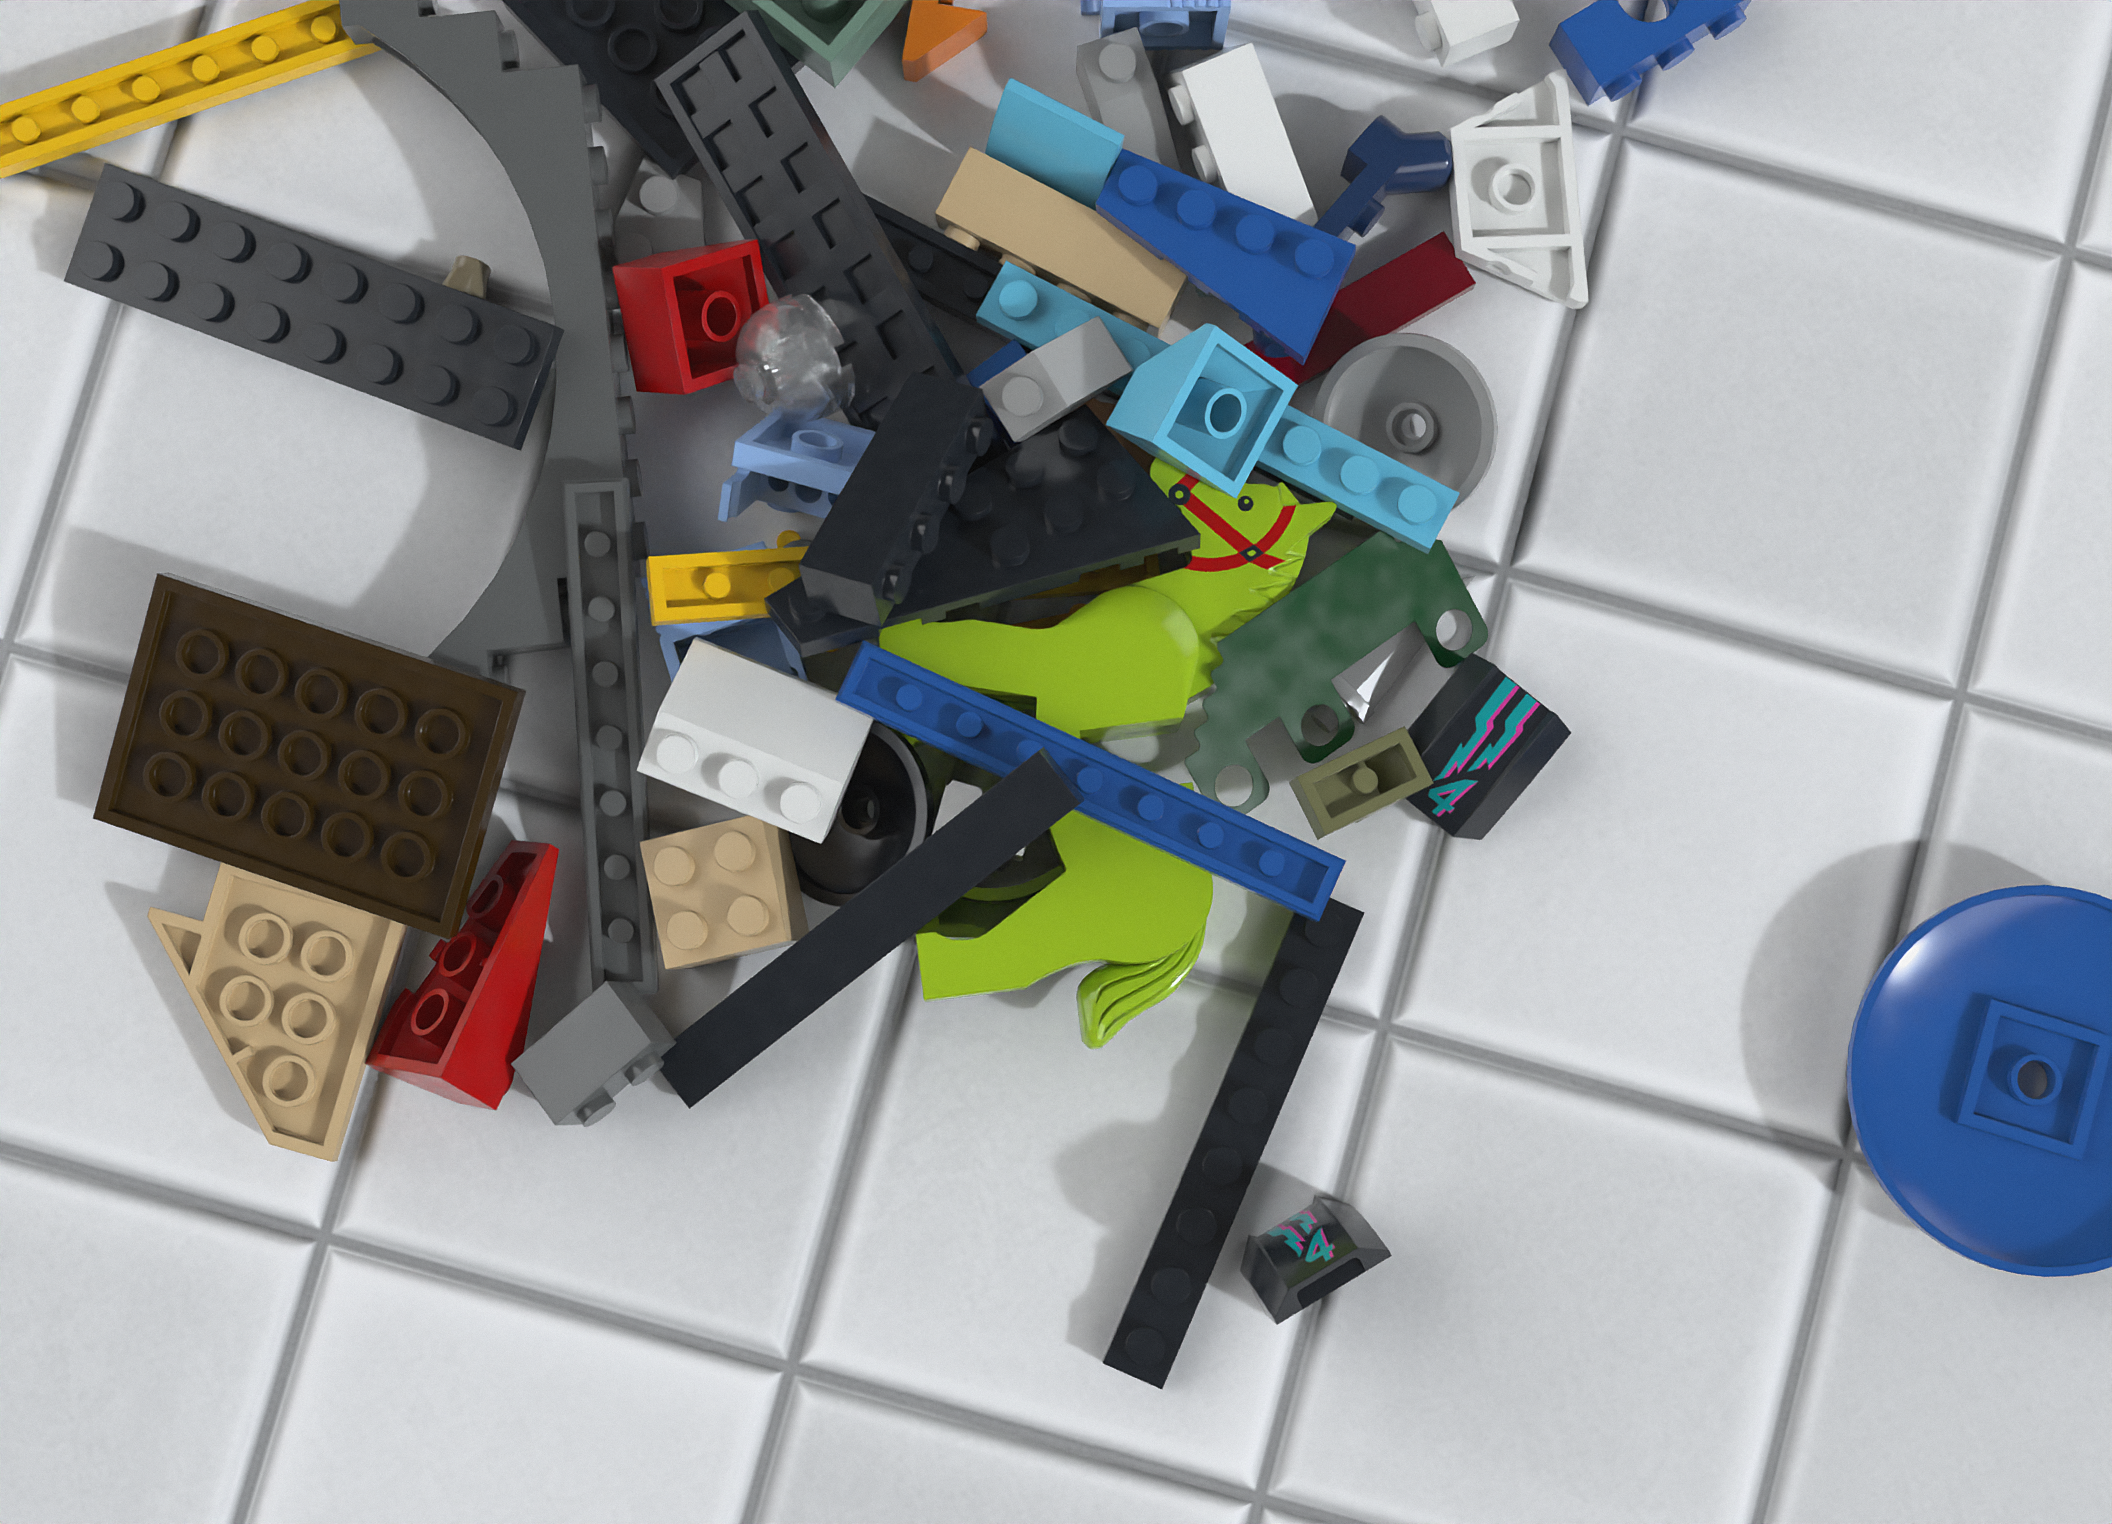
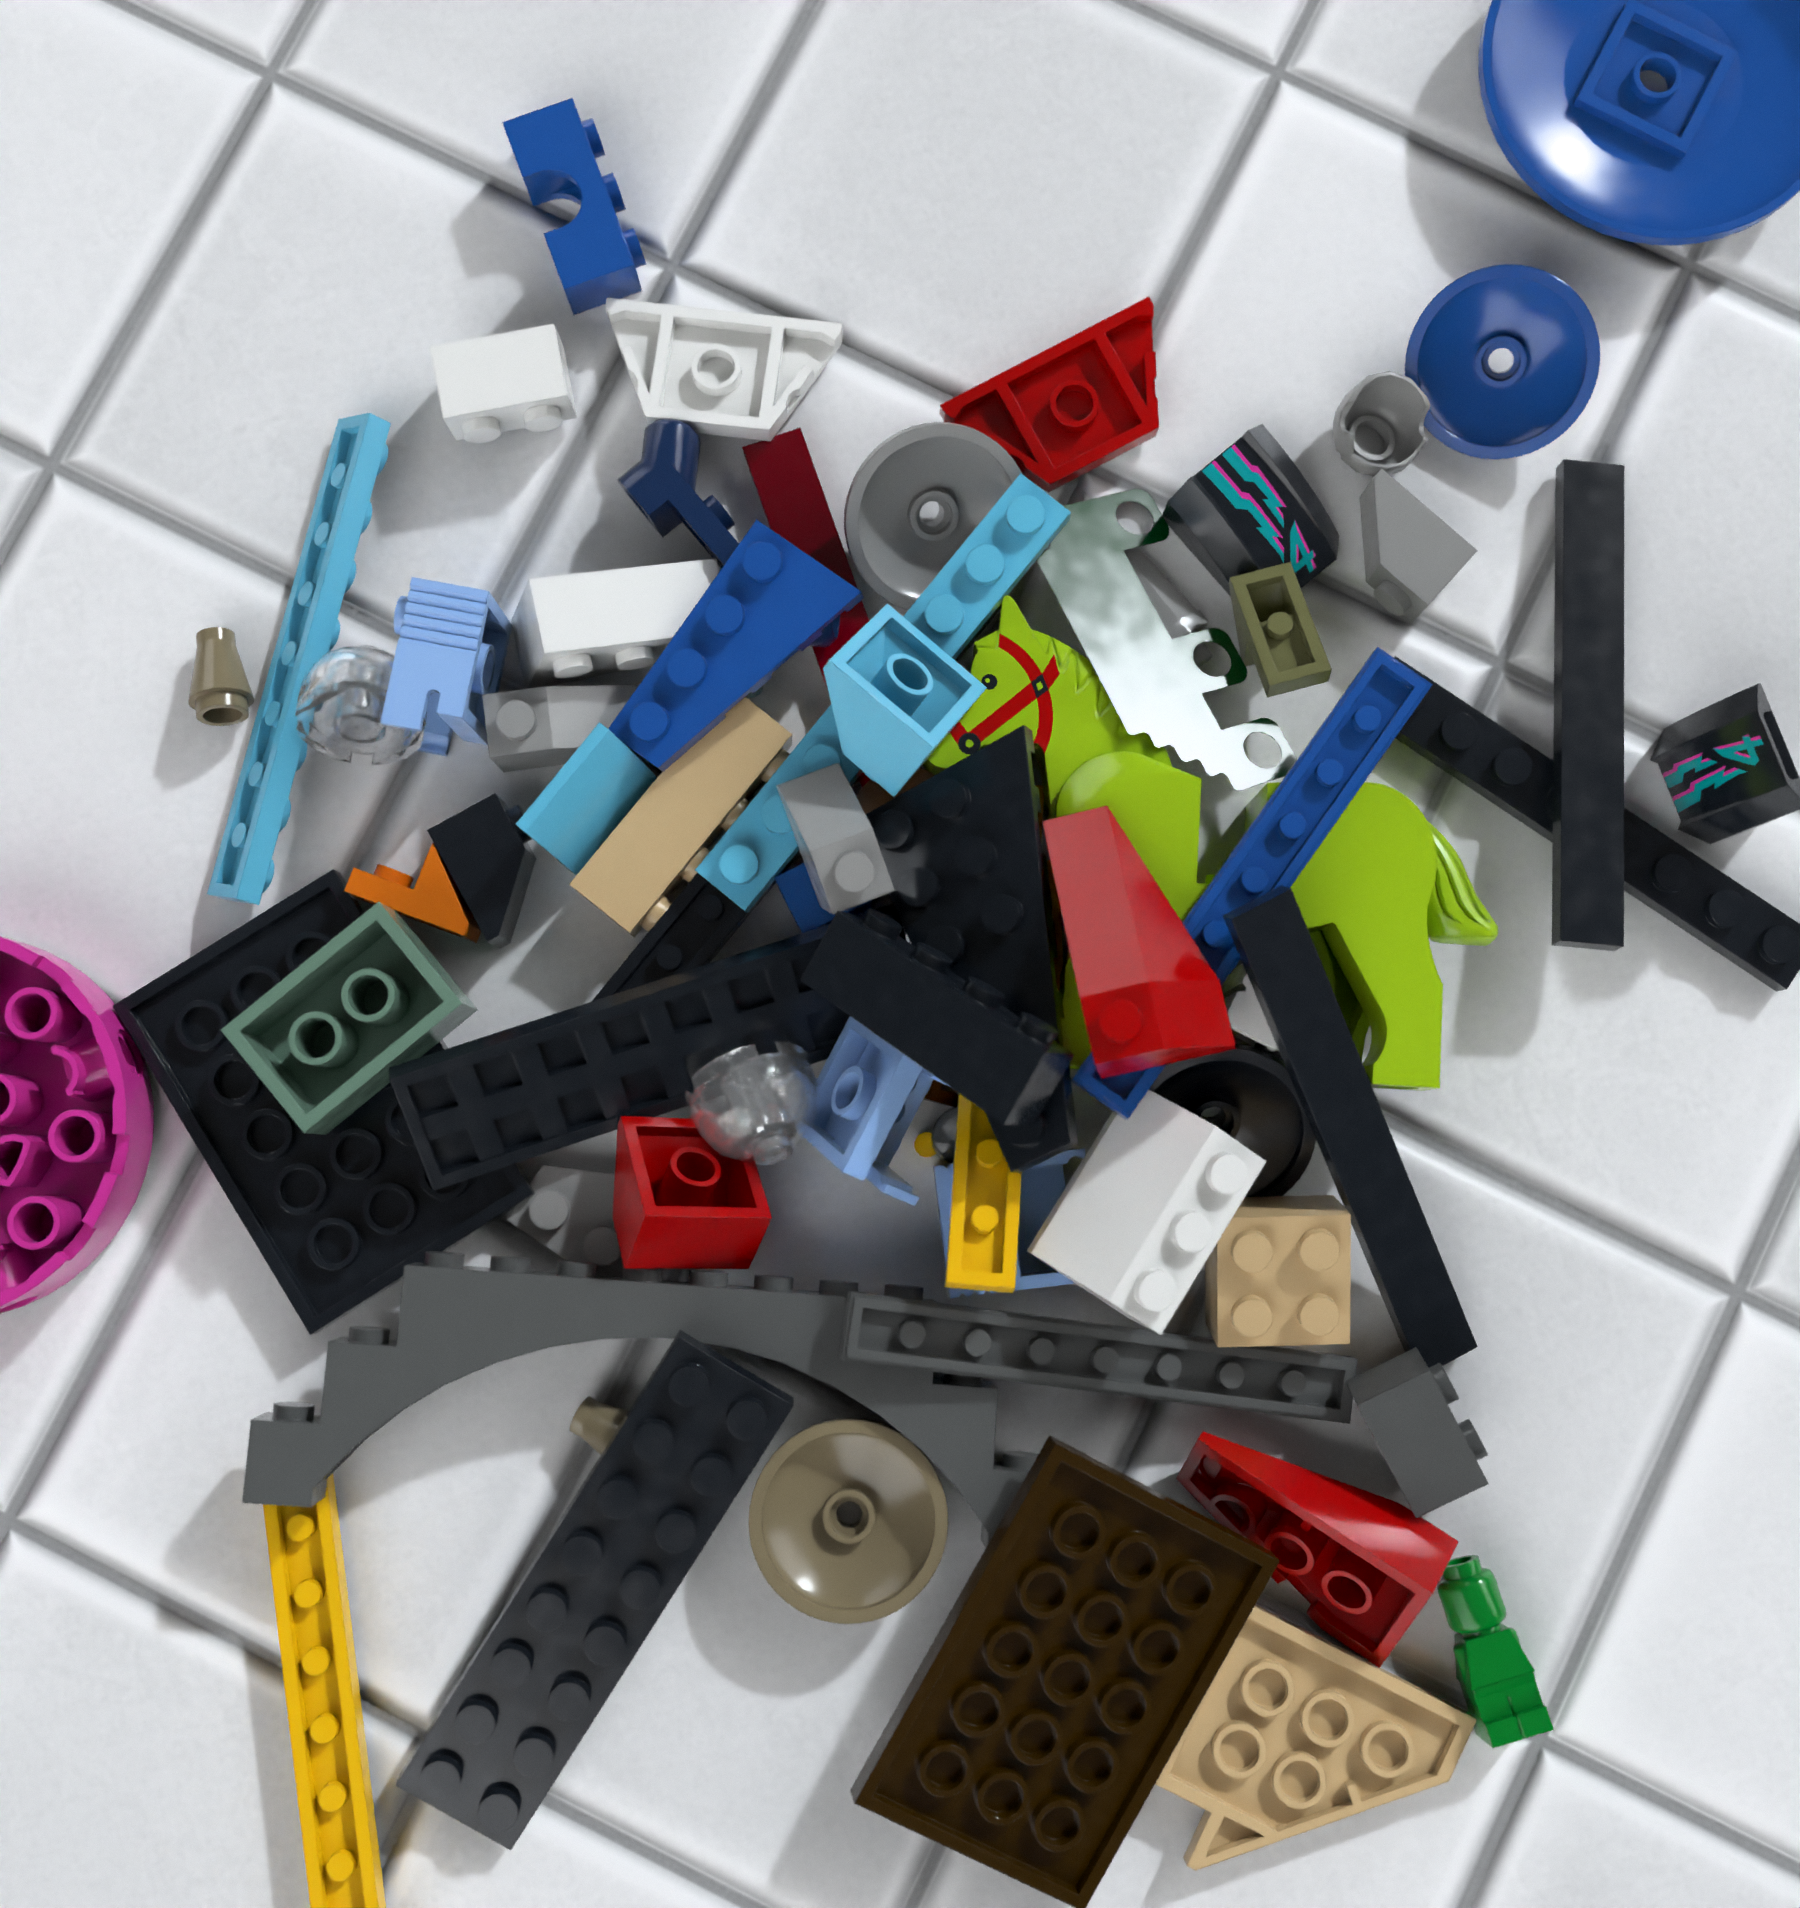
camera: 75 degrees left, 0 degrees up
none -> black slope [427,793,536,949]
none -> dark tan dish [748,1418,948,1624]
none -> red wing [939,297,1159,493]
none -> red wedge [1042,806,1236,1079]
none -> light grey hair [1333,371,1430,476]
none -> light grey slope [1360,469,1478,622]
none -> blue dish [1405,264,1600,459]
none -> green piece [1437,1555,1554,1748]
none -> black tile [1552,459,1624,951]

